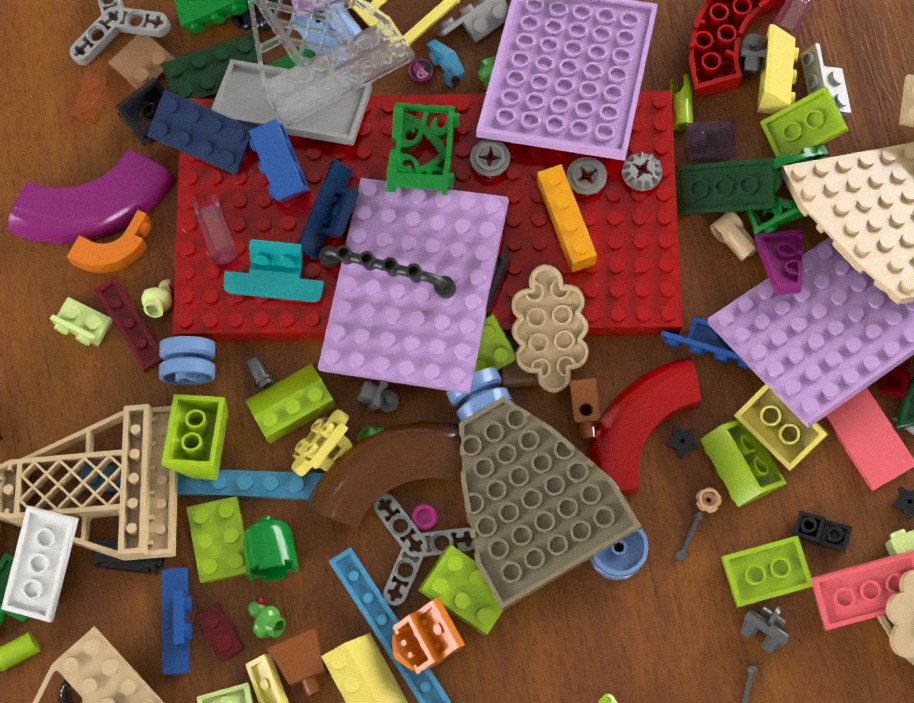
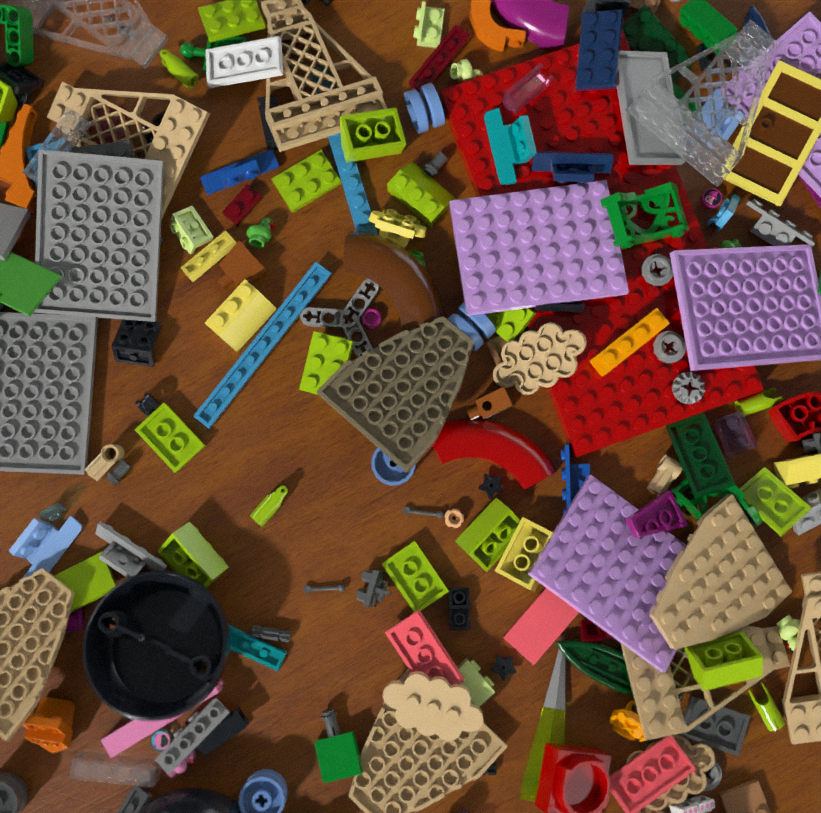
camera: 60 degrees right, 10 degrees up
green cylinder [243,516,299,582] -> none
blue brick [249,119,310,202] -> none
pearl dark grey bar [319,245,456,299] -> none
dark grey hips [355,380,399,414] -> none
orange piece [392,598,465,674] -> none

